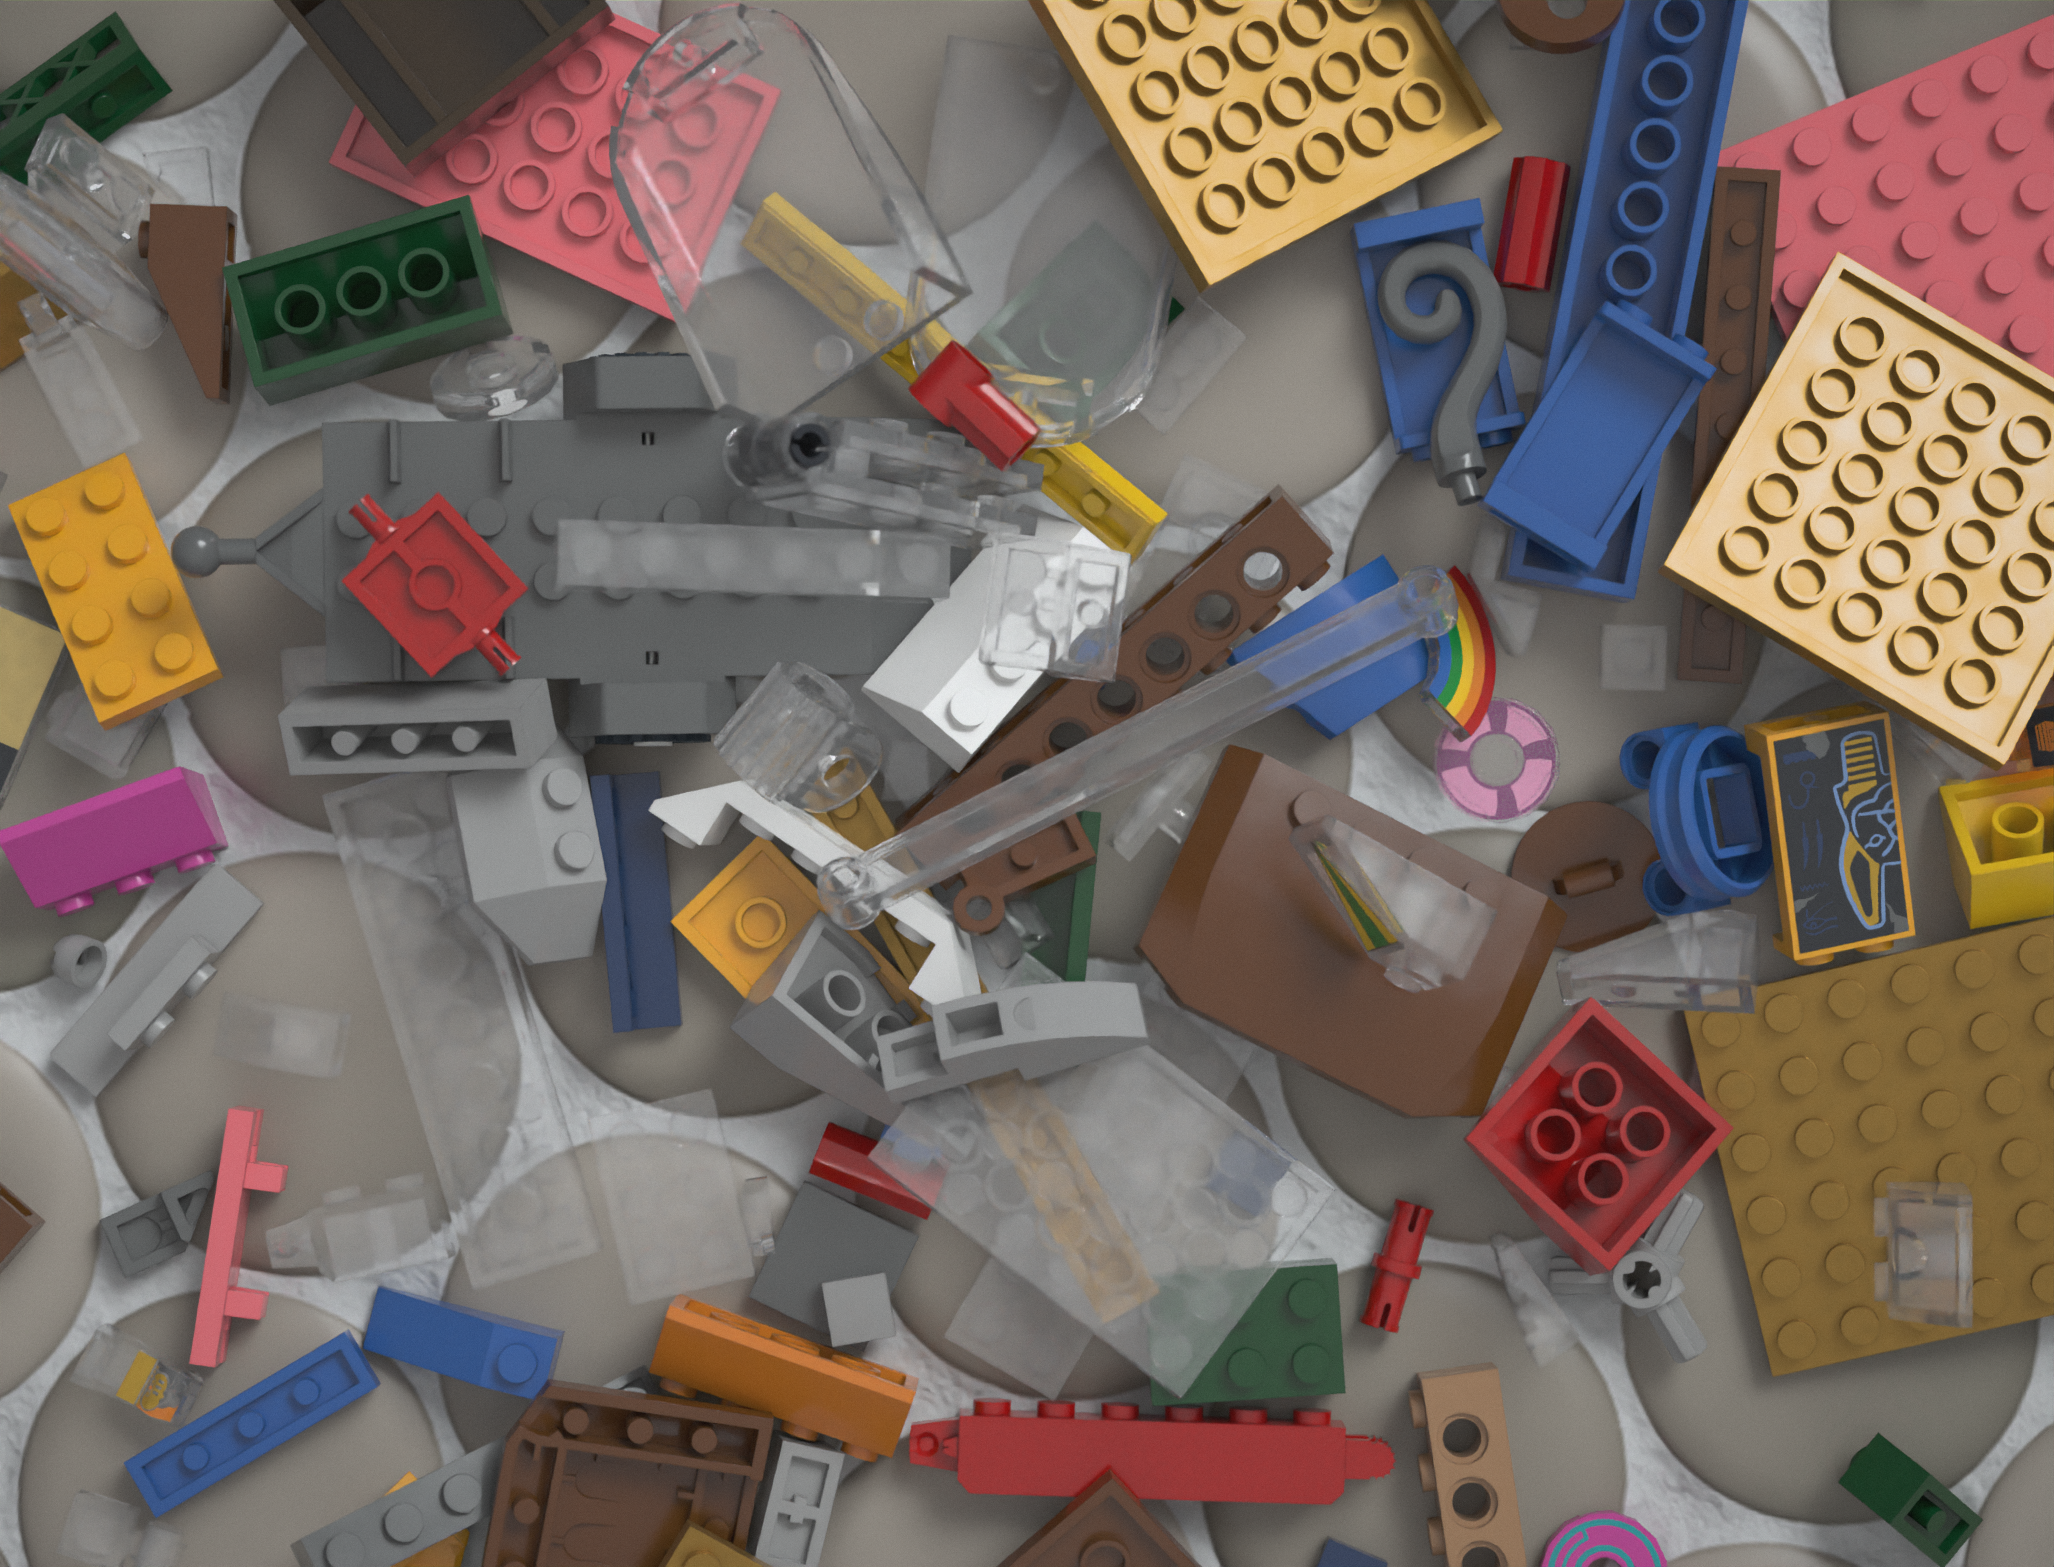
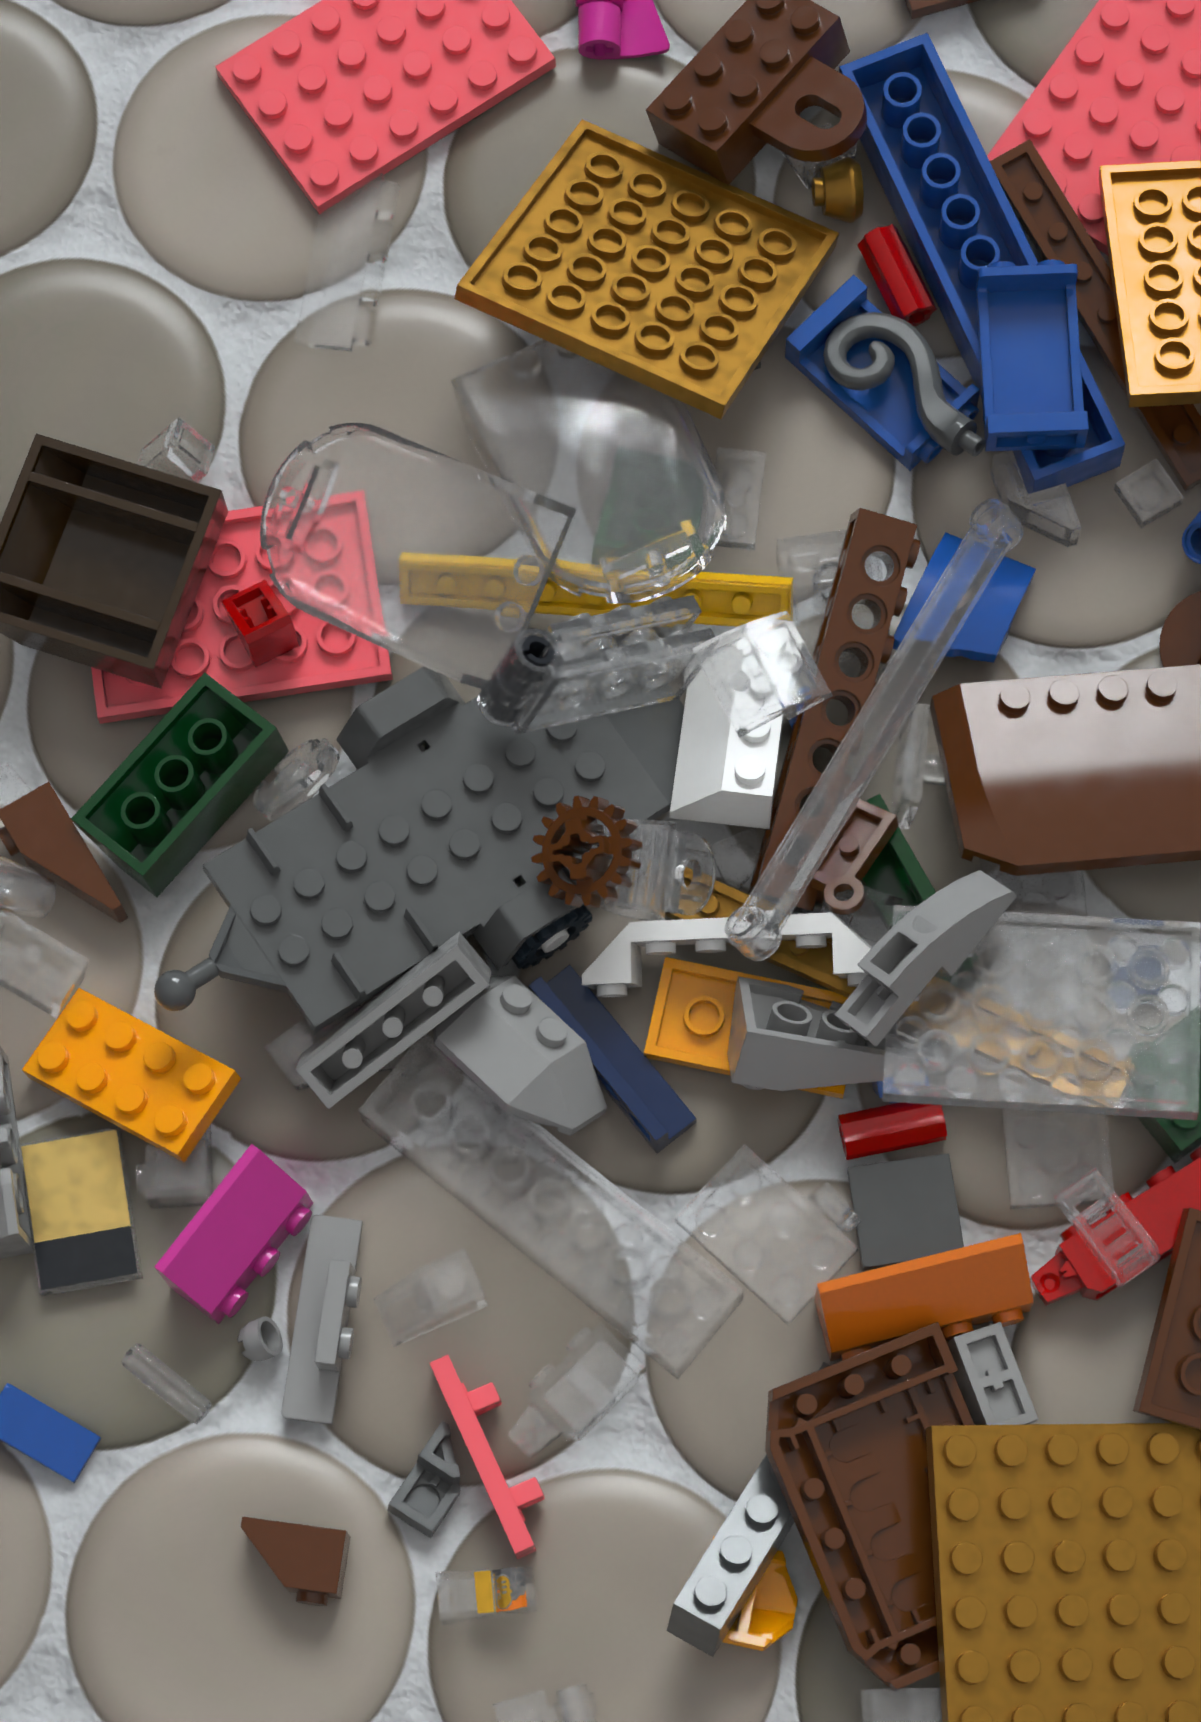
camera: 30 degrees left, 15 degrees down
blue gear [124,1329,381,1518] -> none
red plate [341,492,528,678] -> none
blue slope [363,1286,565,1400] -> none
clear arch [553,519,951,604] -> none
light grey tile [822,1271,896,1347] -> none
red piece [908,339,1043,471] -> none
clear slope [1288,814,1498,993] -> none
tile [1409,565,1496,743] -> none
clear tile [1433,697,1560,823] -> none
none -> red slope [221,580,300,667]
none -> reddish brown gear [531,795,643,908]
none -> pearl gold cone [812,157,864,223]
none -> clear slope [1054,1168,1160,1287]

